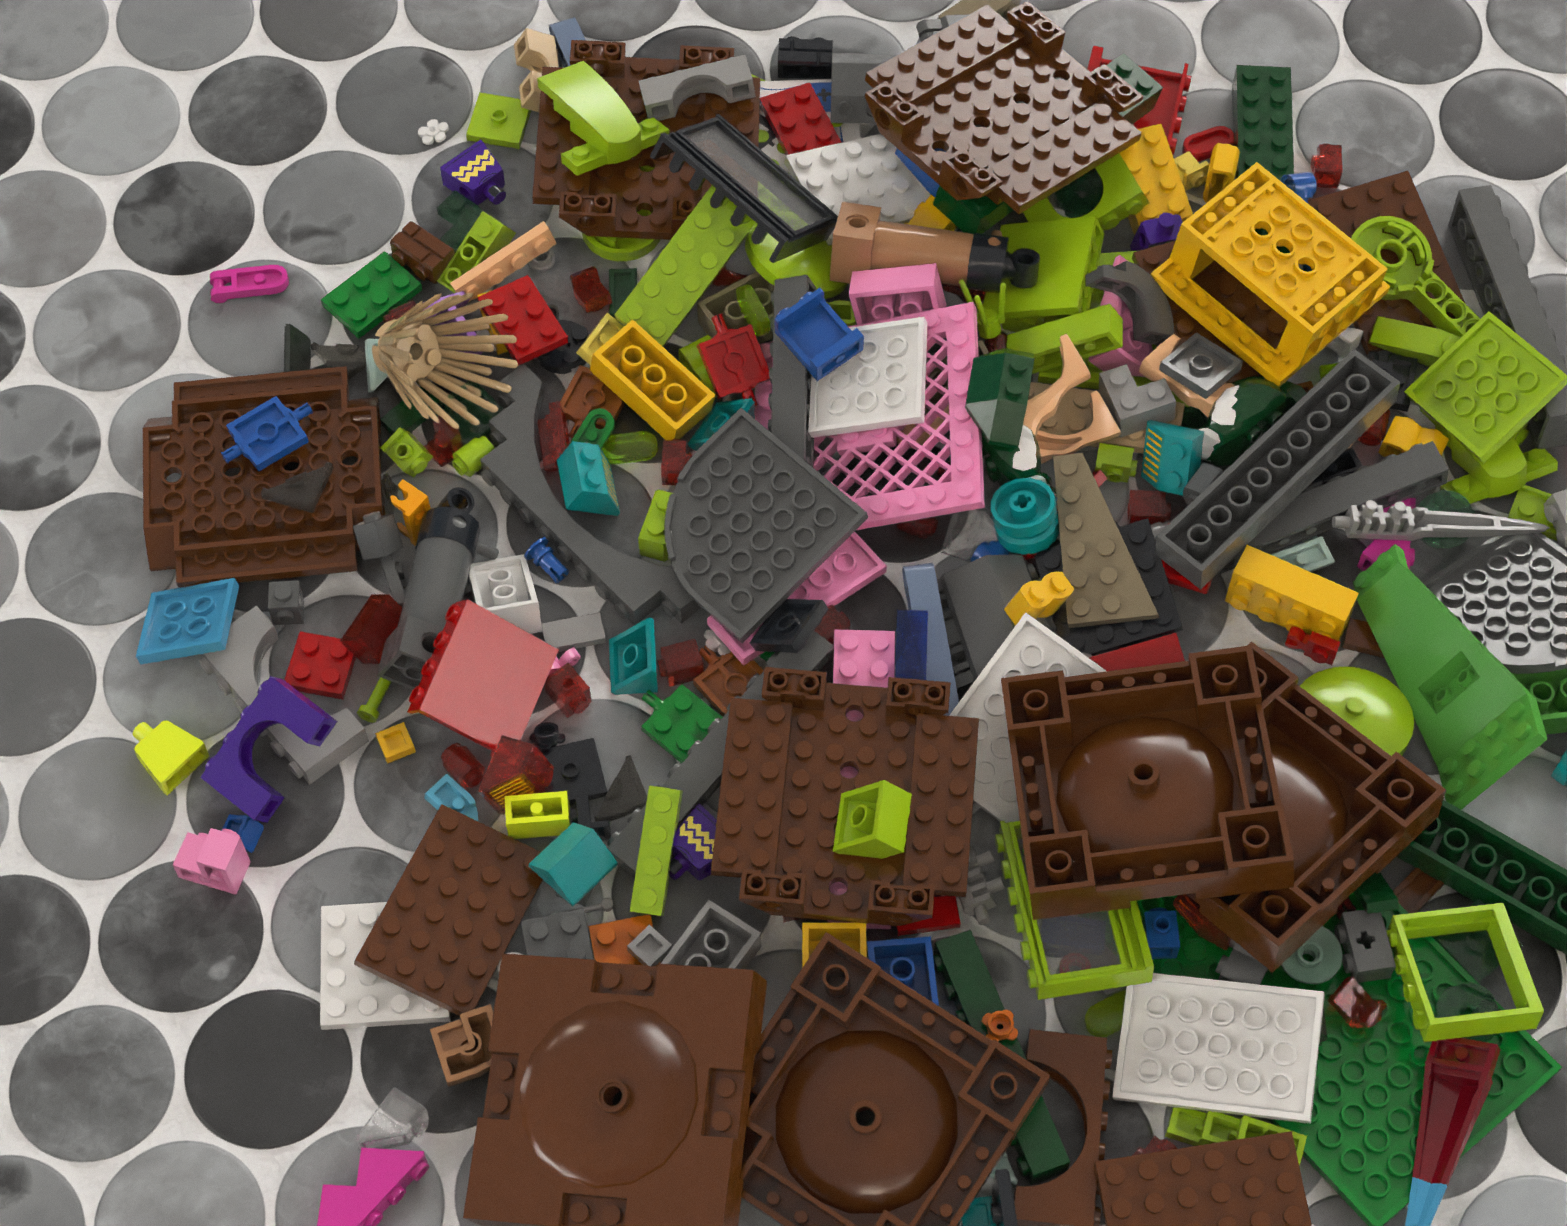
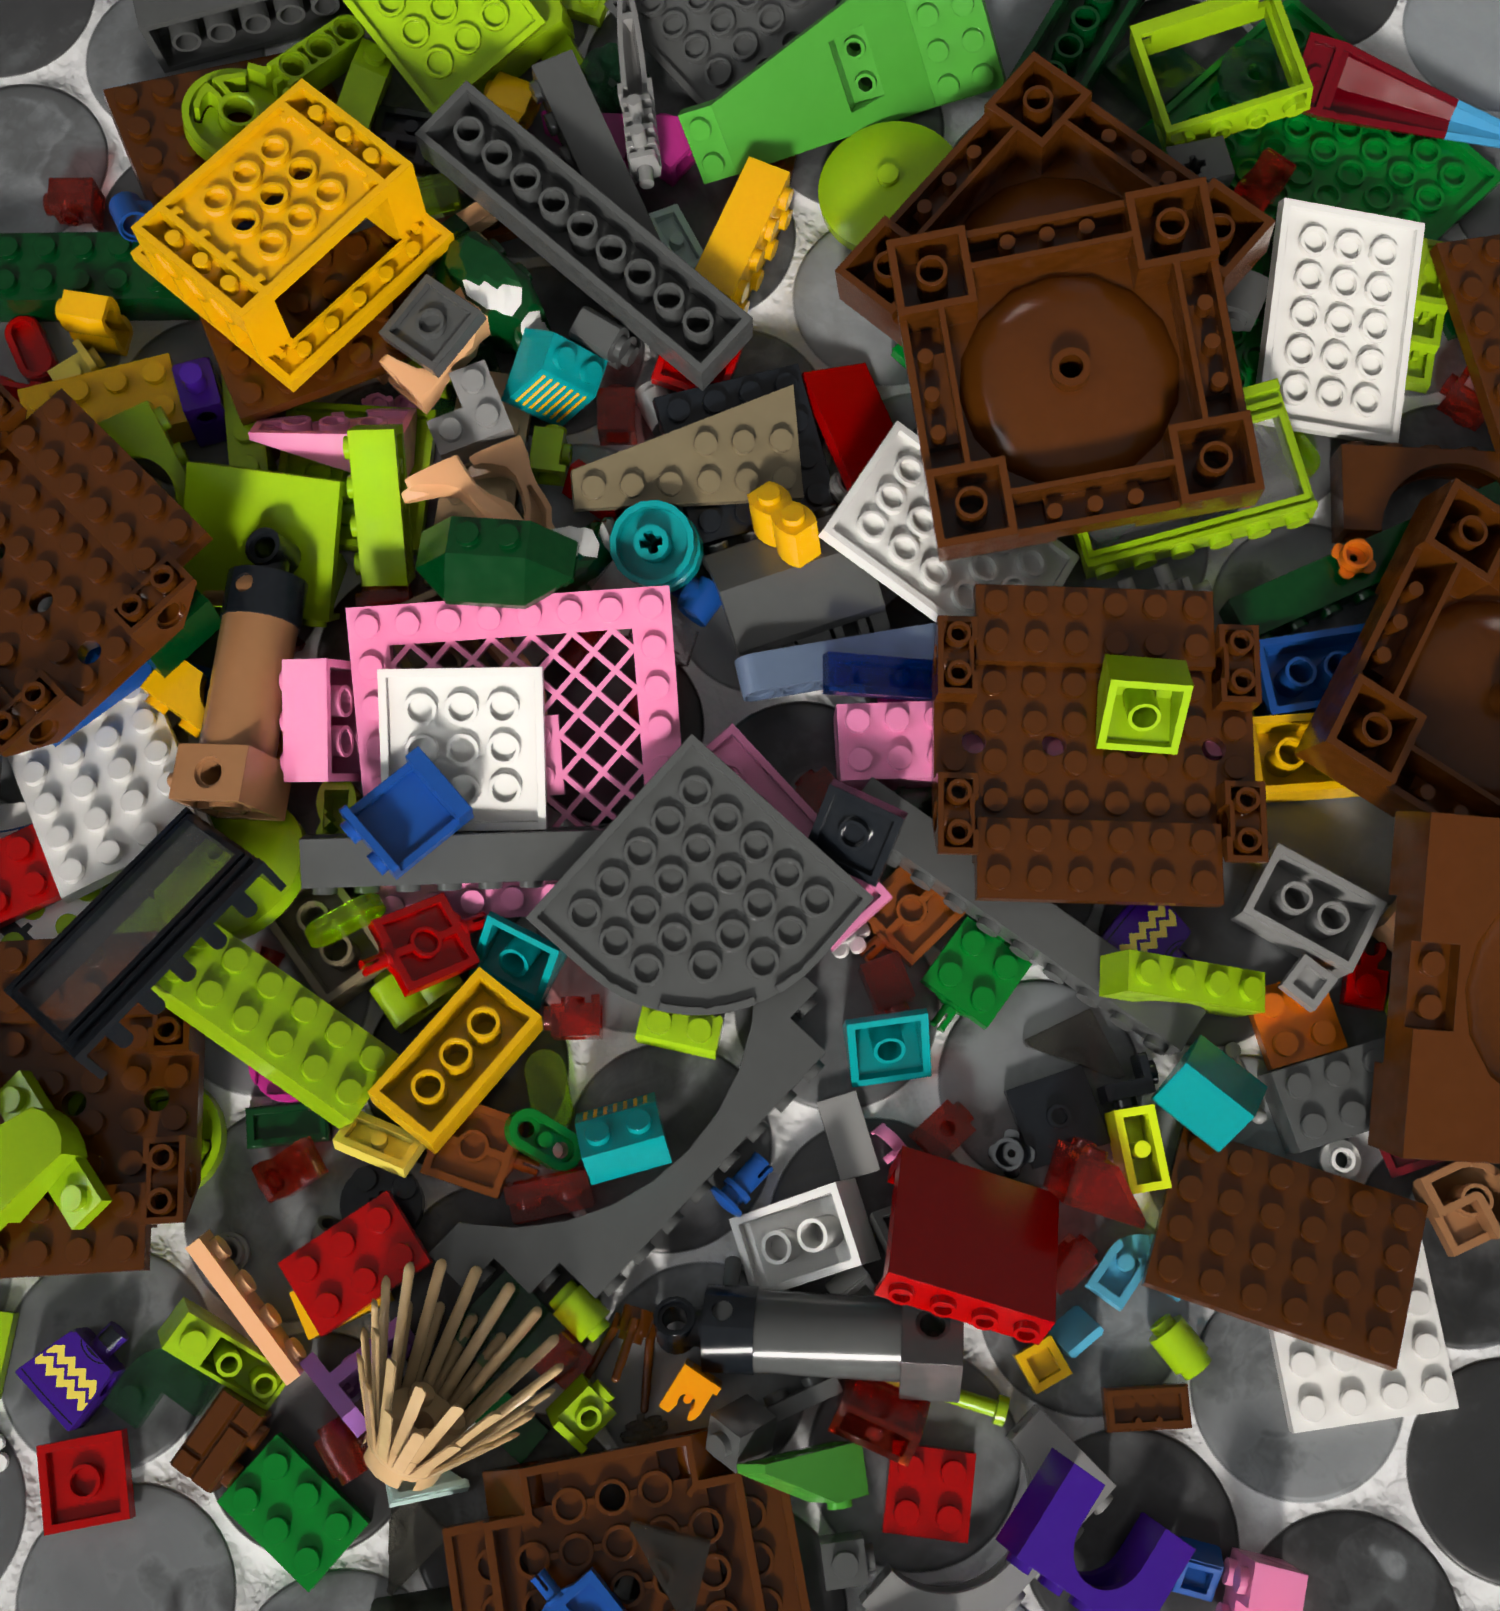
camera: 95 degrees left, 15 degrees up
lime plant [959,279,1006,339] -> none
dark grey arch [1085,261,1174,345] -> none
red plate [1285,626,1341,666] -> none
none -> red plate [36,1428,136,1536]
none -> reddish brown plant [584,1303,656,1414]
none -> bright green slope [737,1441,869,1510]
none -> medium azure slope [1048,1306,1104,1358]
none -> reddish brown plate [1100,1382,1192,1433]
none -> lime brick [1149,1313,1212,1380]

